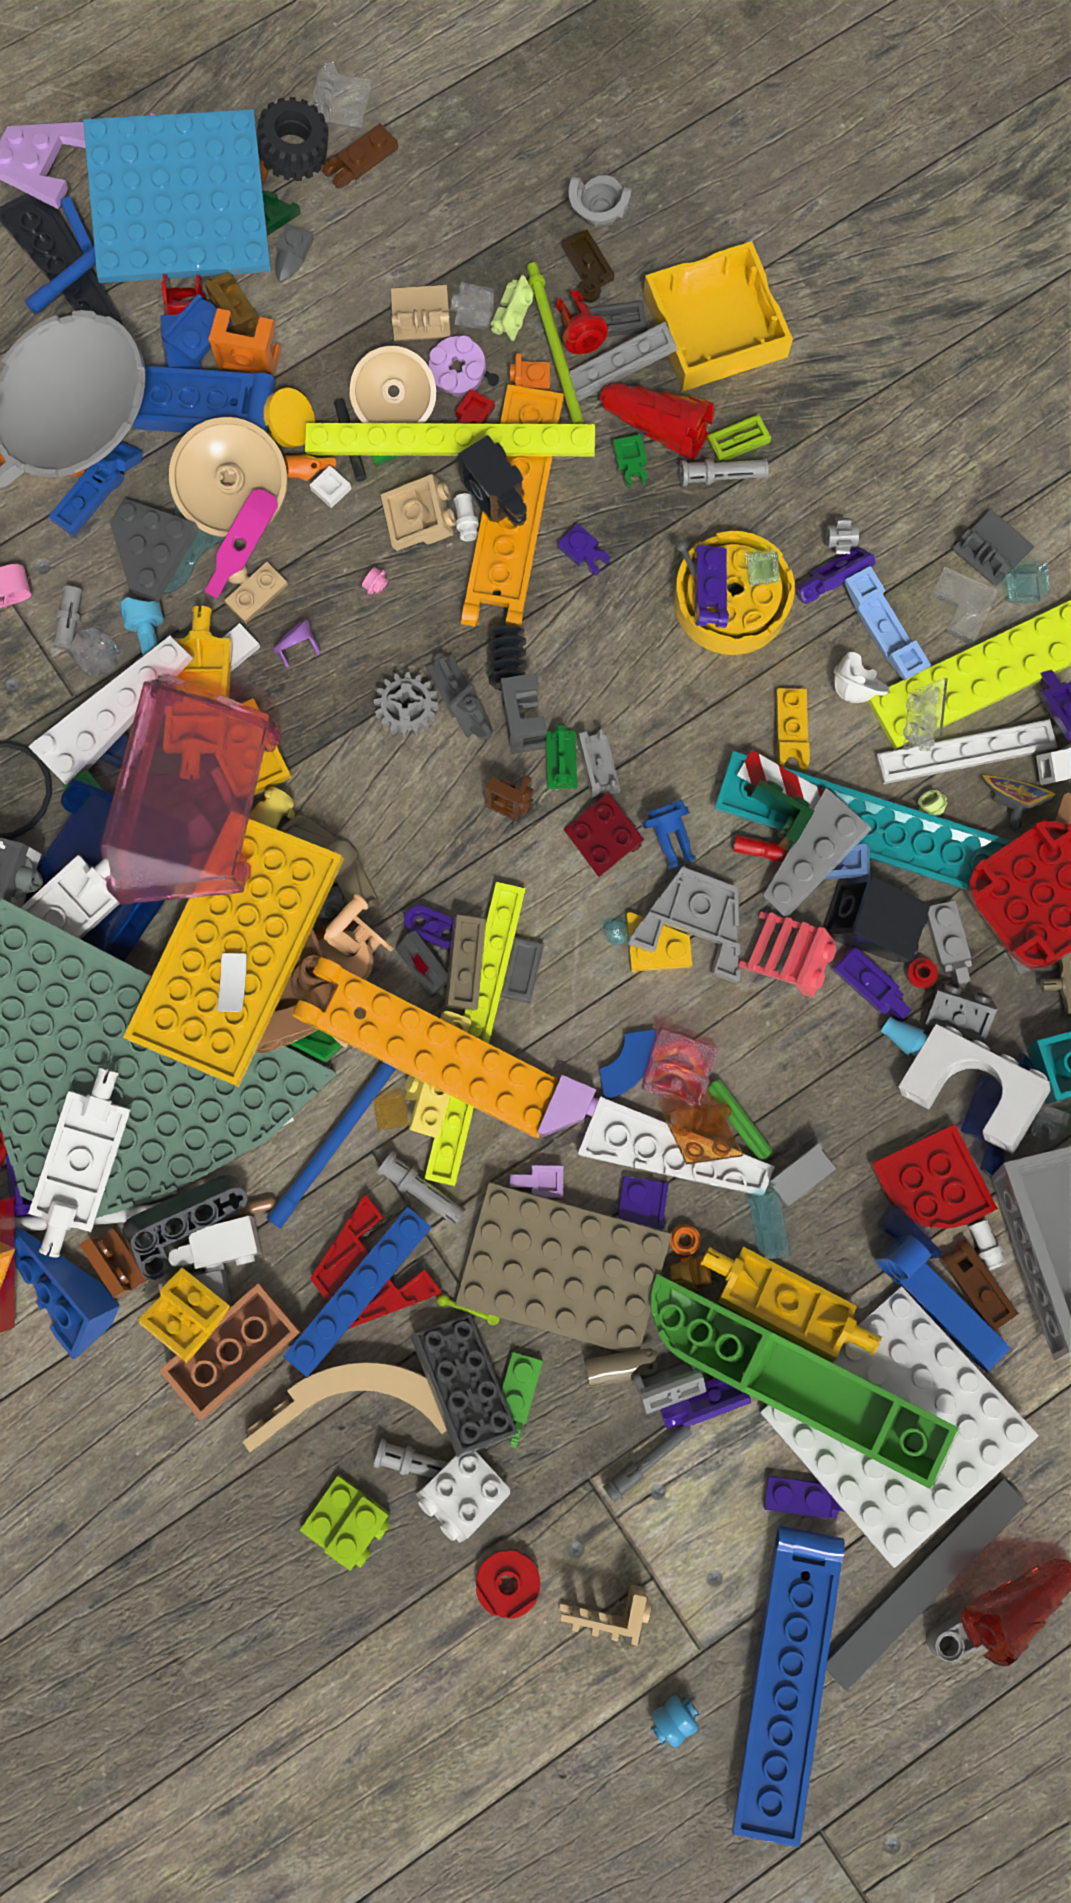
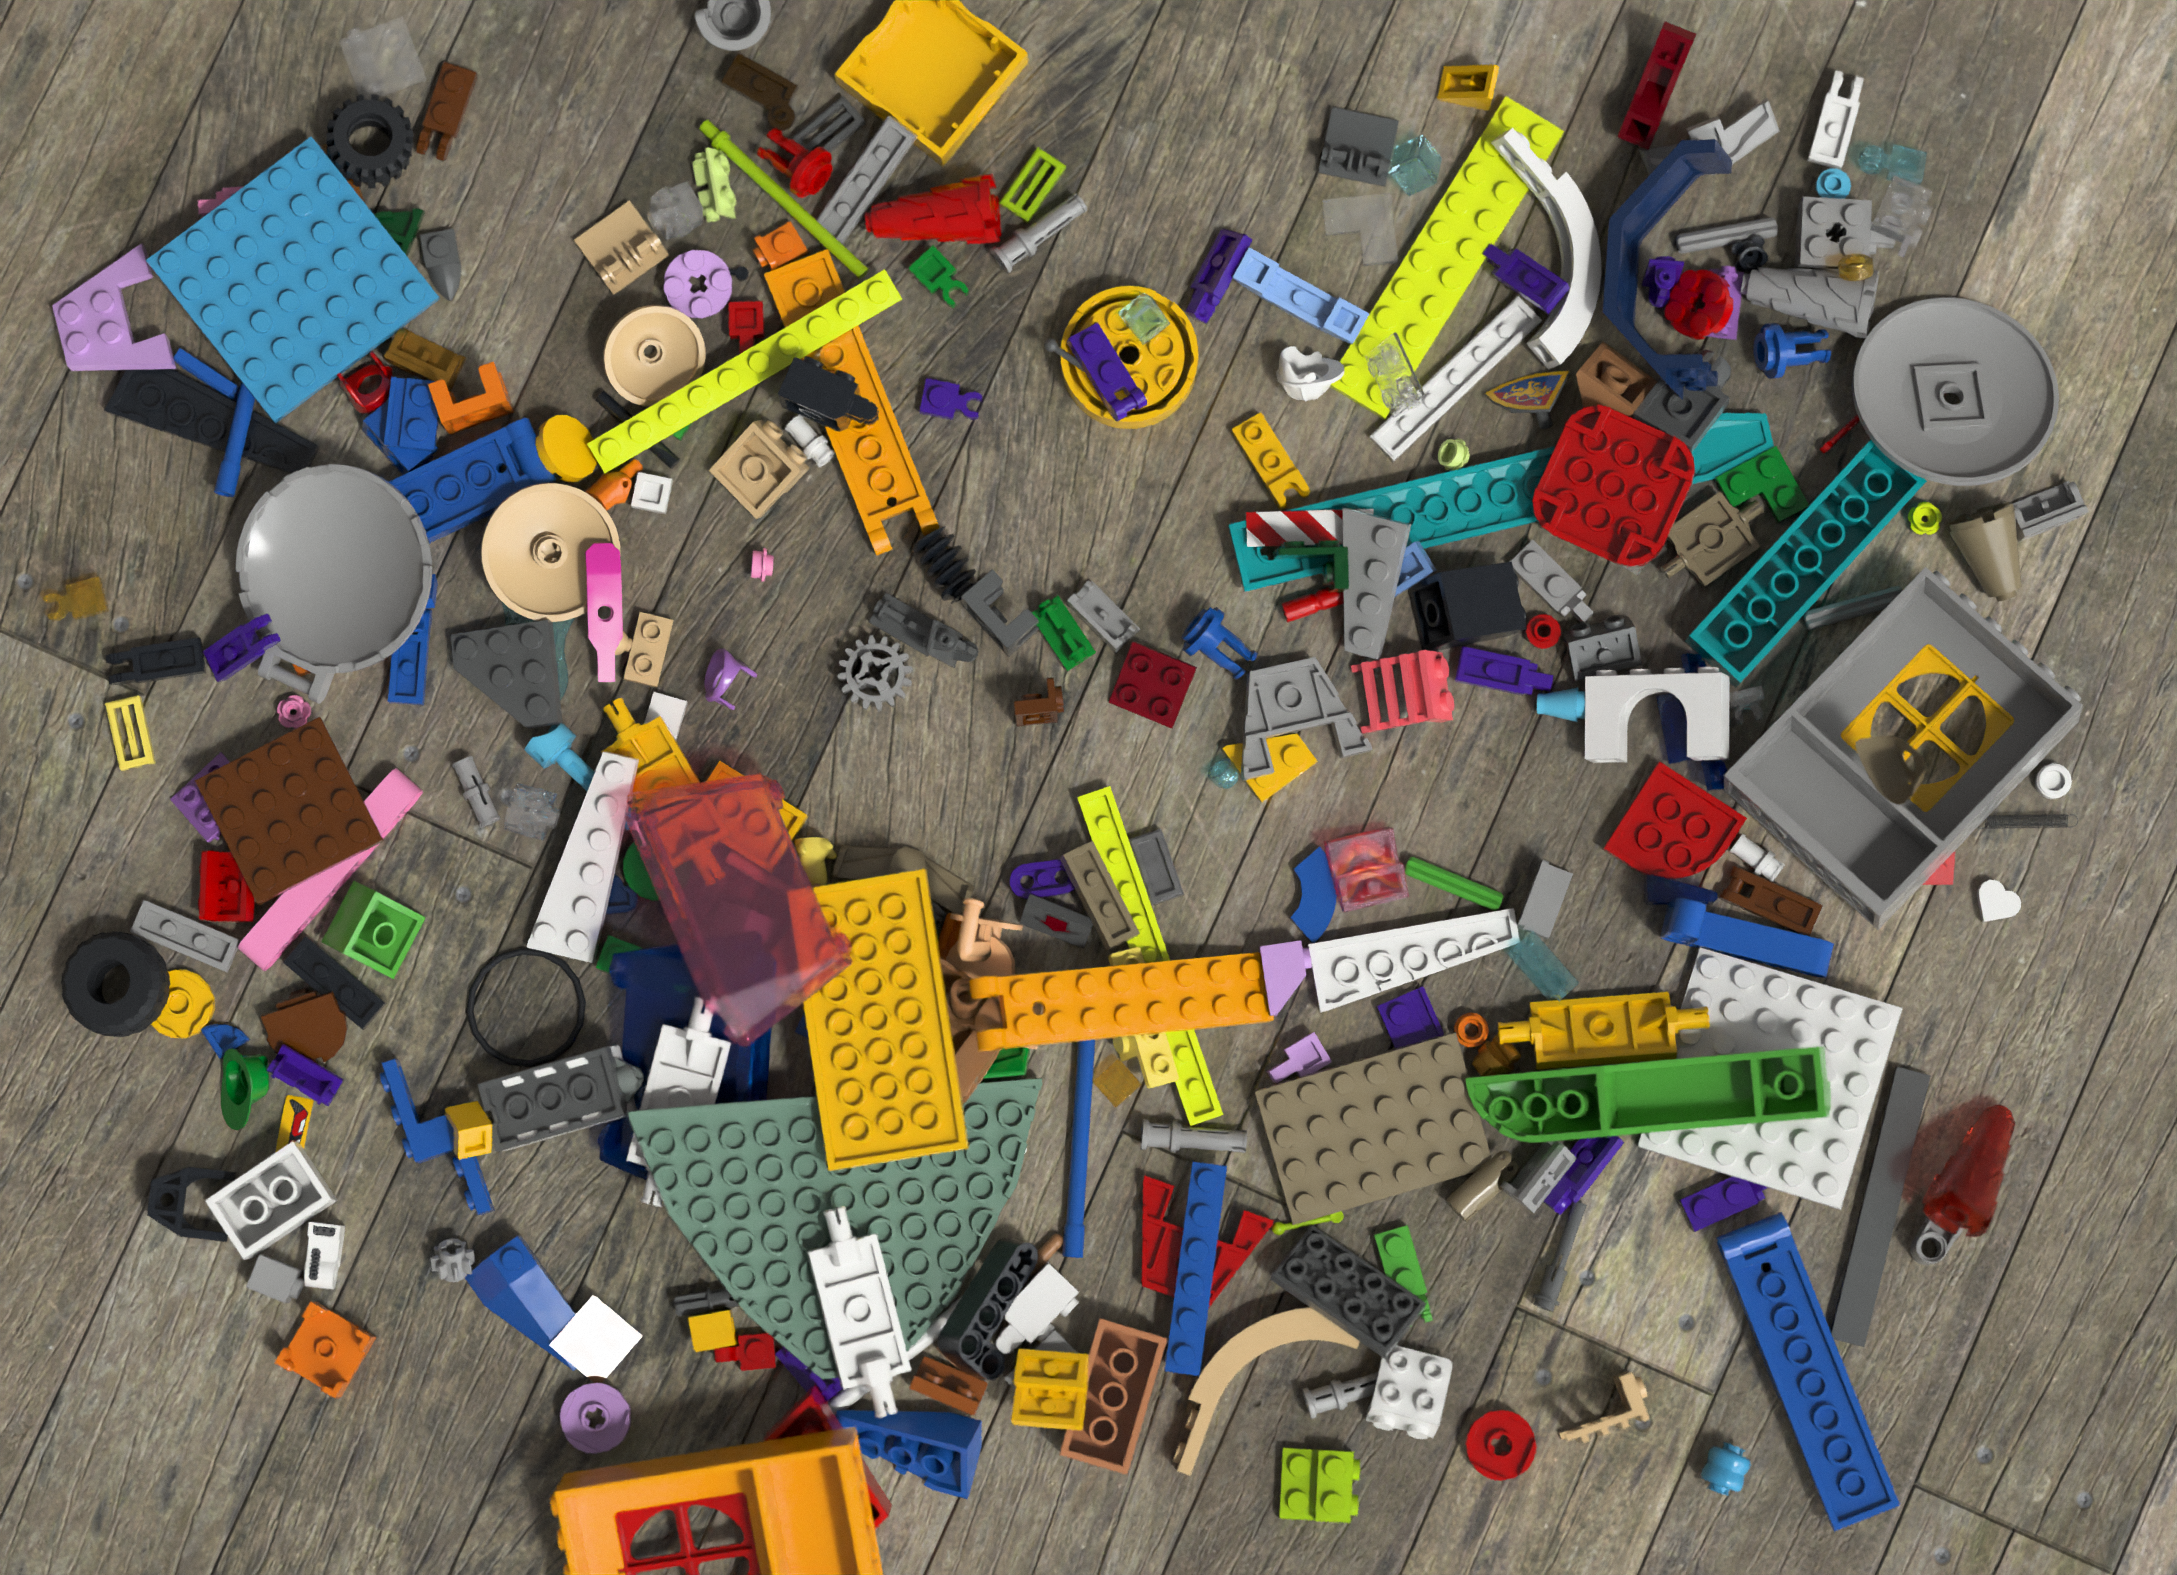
camera: 30 degrees left, 5 degrees up
white sticker [217,953,247,1012] -> none
clear orange hinge [663,1102,743,1165] -> none
light grey gear [826,518,859,555] -> none

